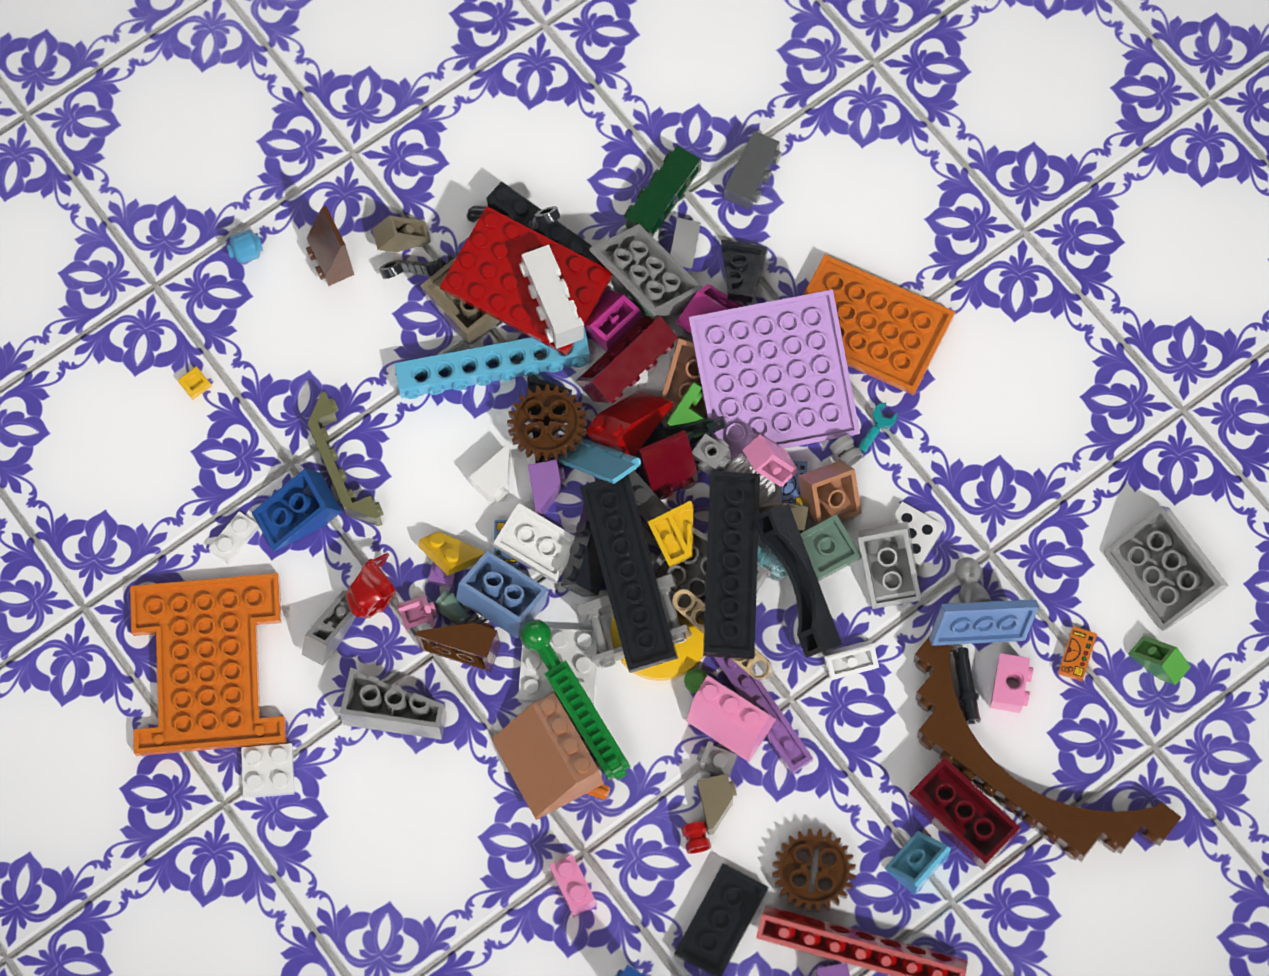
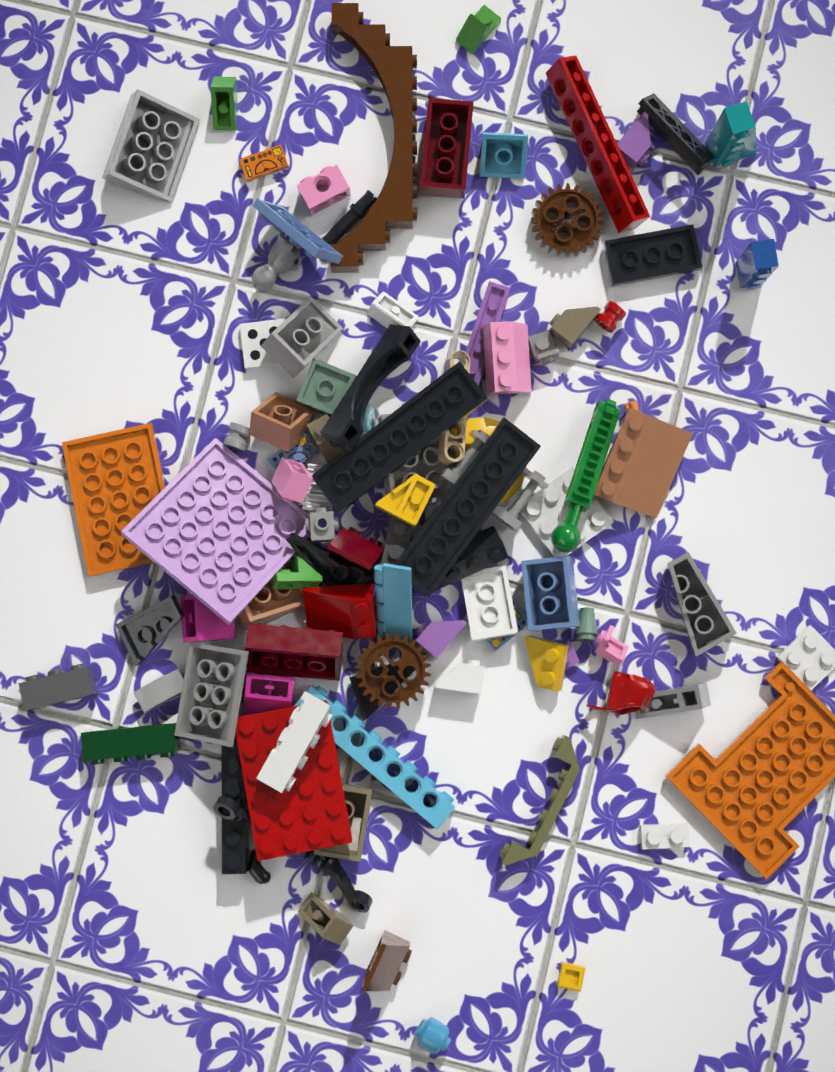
camera: 130 degrees left, 15 degrees up
blue slope [252,468,342,552] -> none
reddish brown slope [416,623,501,672] -> none
bright pink brick [549,854,596,918] -> none
bright green plate [684,668,708,694] -> none
teal piece [857,403,898,453] -> none
none -> bright green slope [456,5,501,55]

